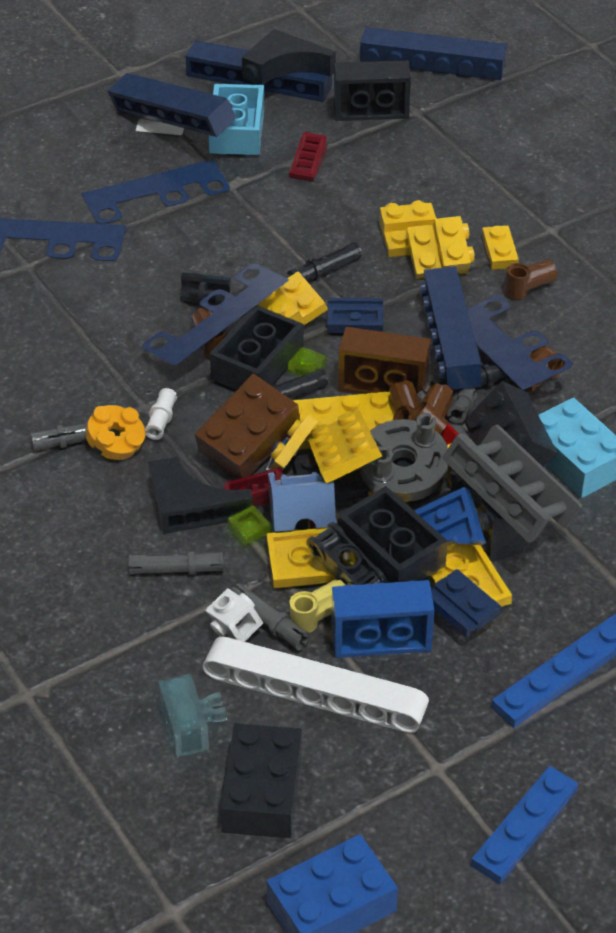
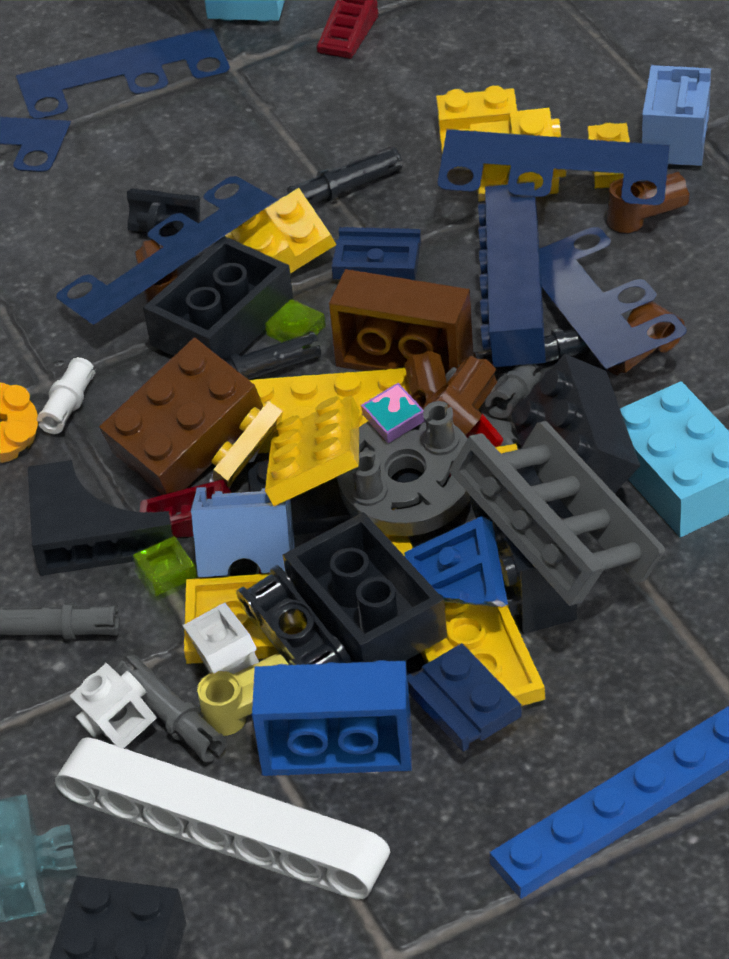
camera: 10 degrees right, 0 degrees up
none -> white slope [183,603,259,674]
none -> tile [361,383,424,443]
none -> dark blue piece [438,129,670,205]
none -> medium blue piece [642,65,711,166]

